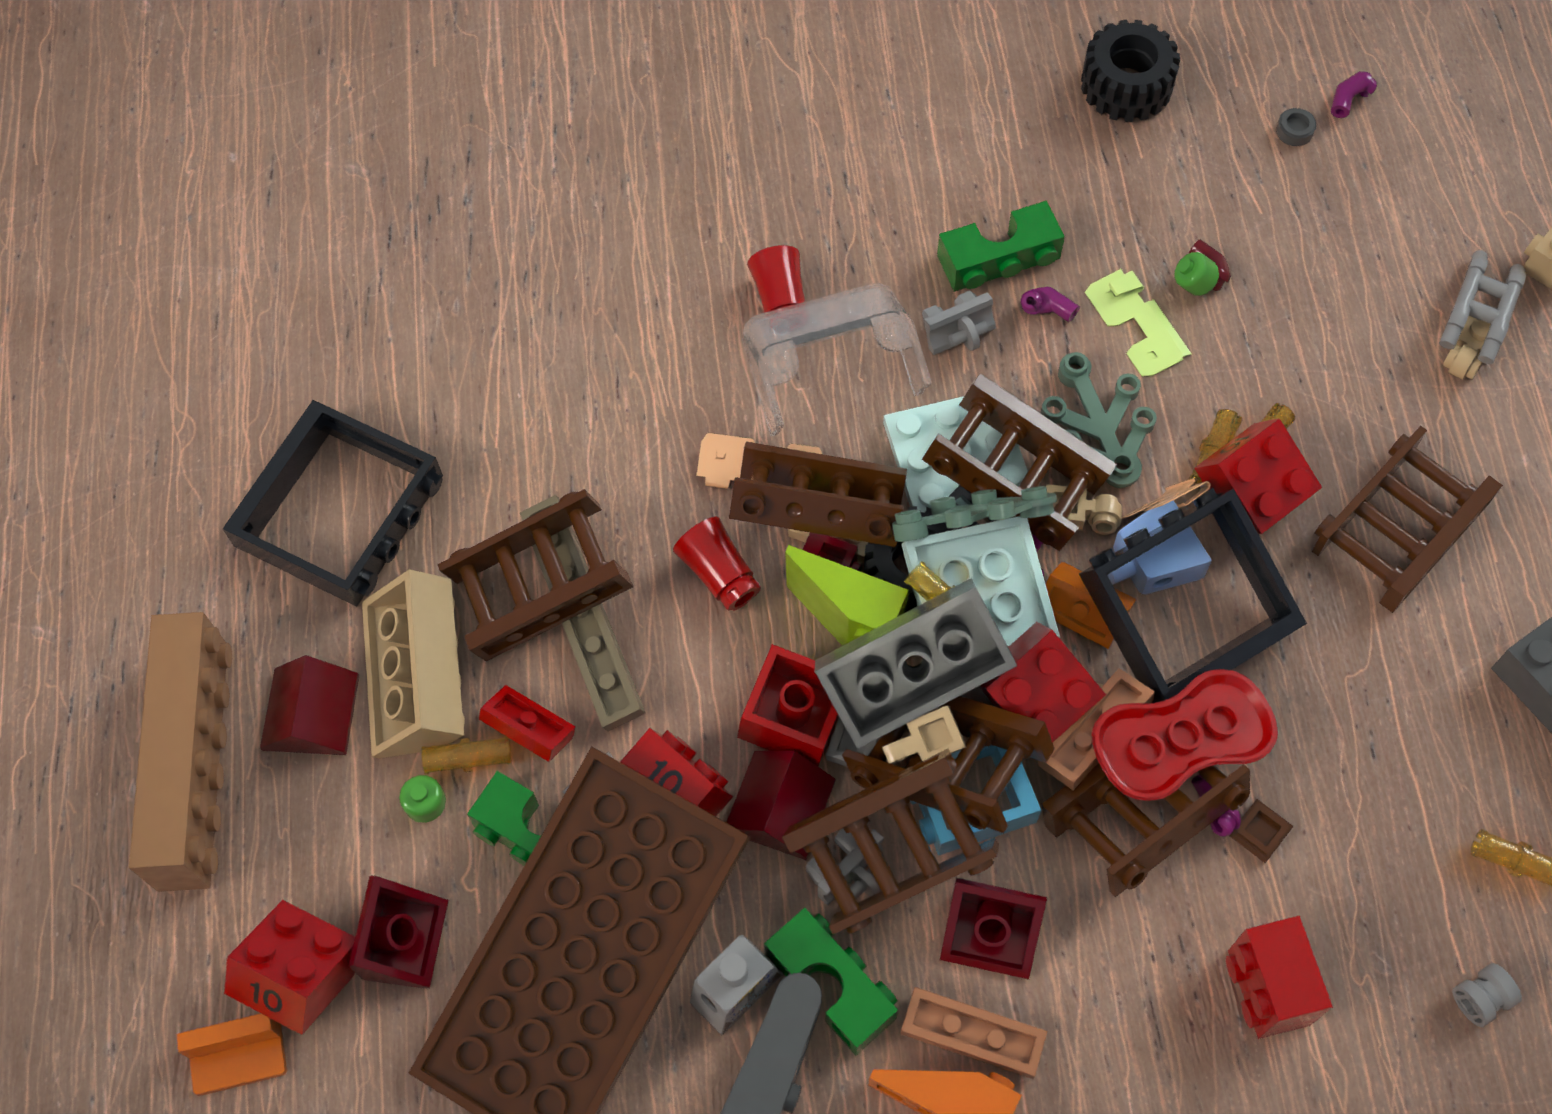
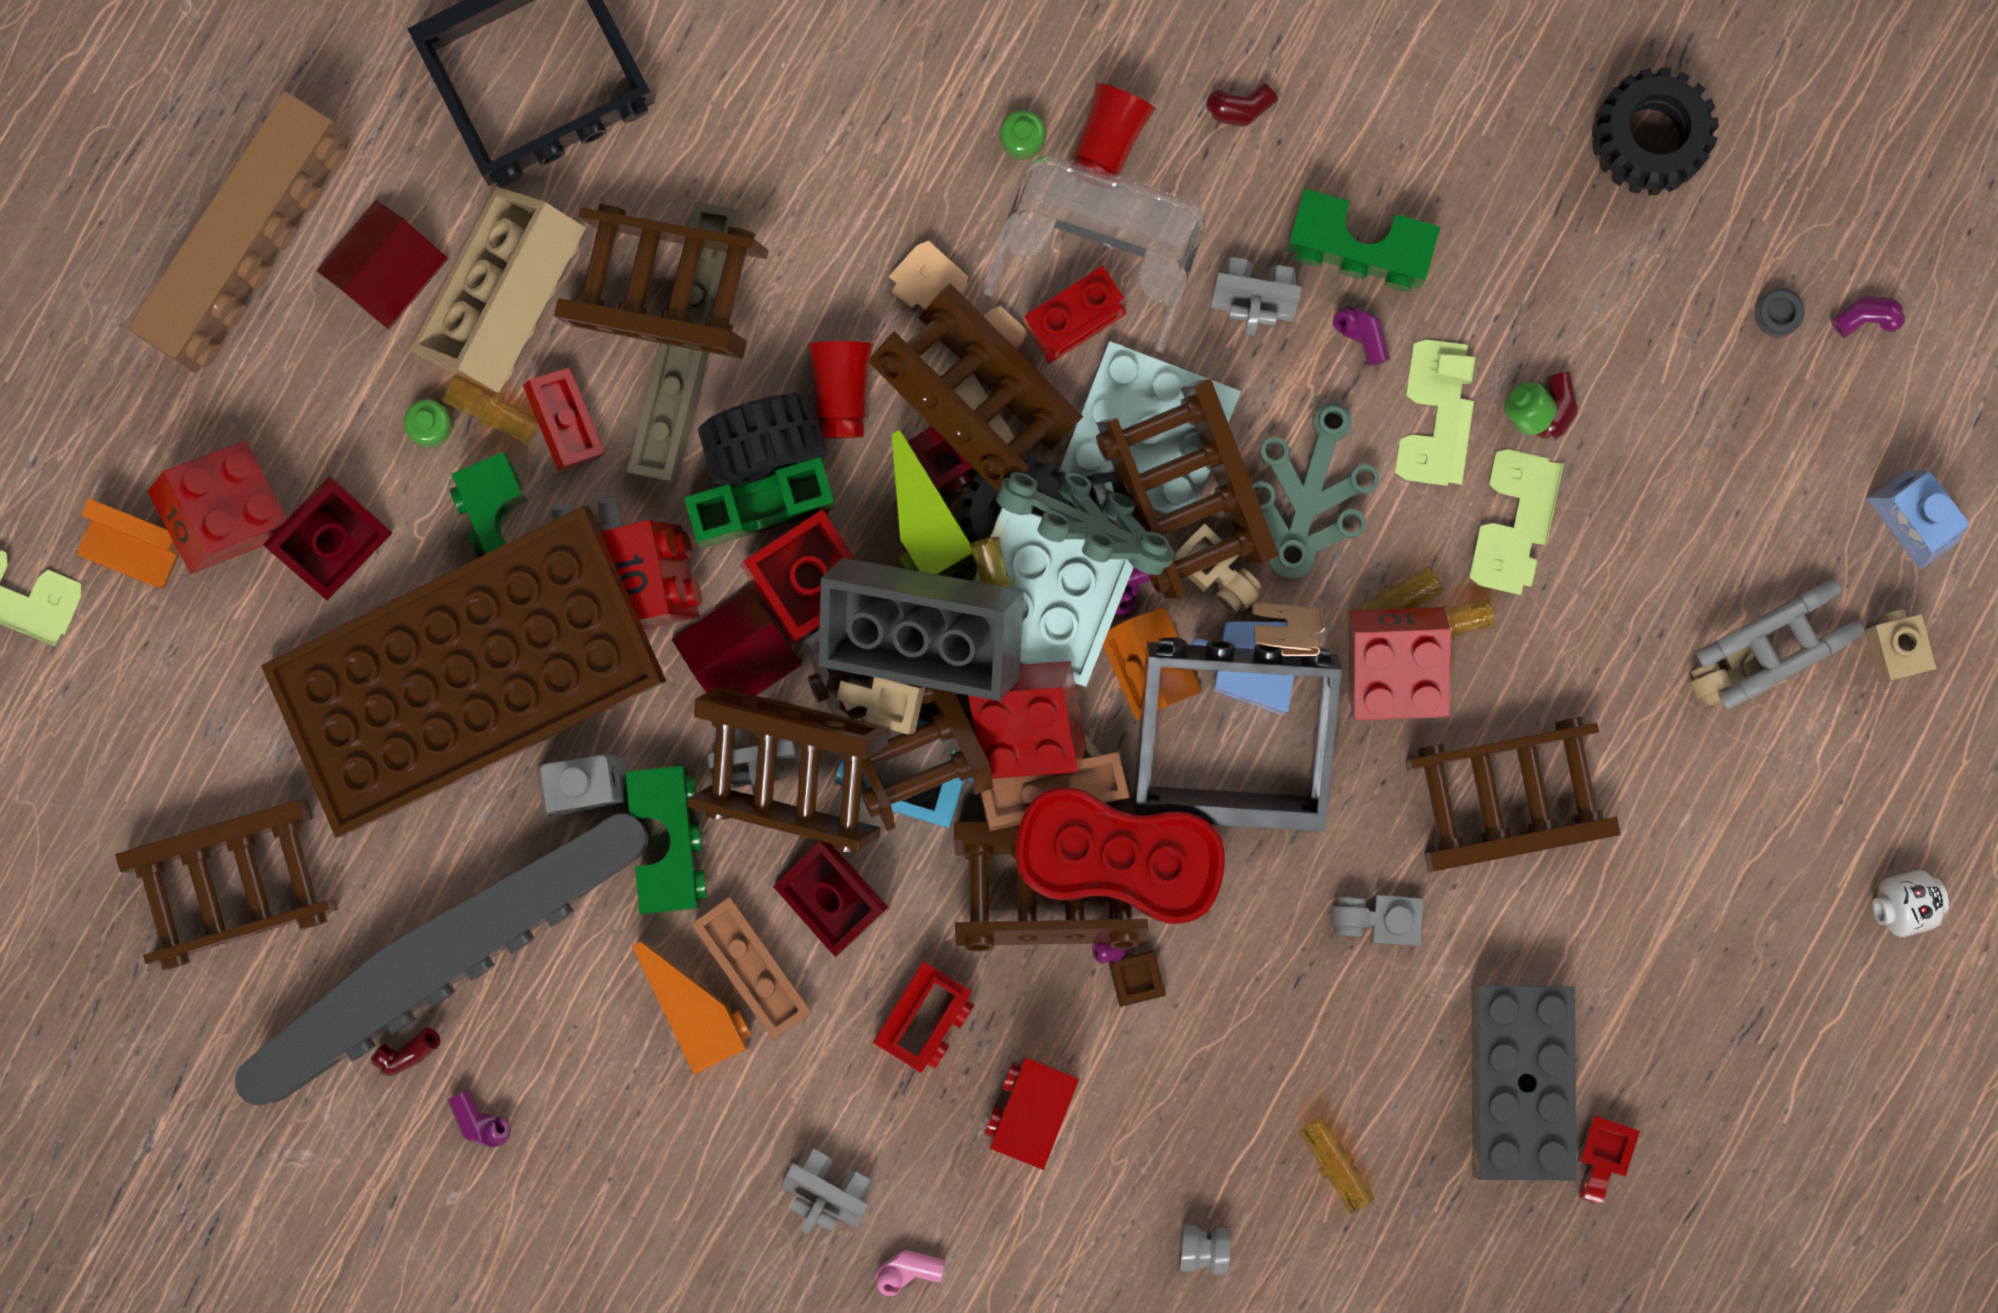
camera: 35 degrees right, 20 degrees up
none -> green arch [684,457,837,549]
none -> black tyre [698,393,827,486]
none -> red window [873,961,975,1073]
none -> bright green piece [1000,110,1046,160]
none -> red window [1023,265,1127,364]
none -> dark red arm [1206,83,1278,127]
none -> light grey plate [1331,895,1424,946]
none -> yellowish green piece [1469,449,1564,595]
none -> light blue torso [1867,470,1970,570]

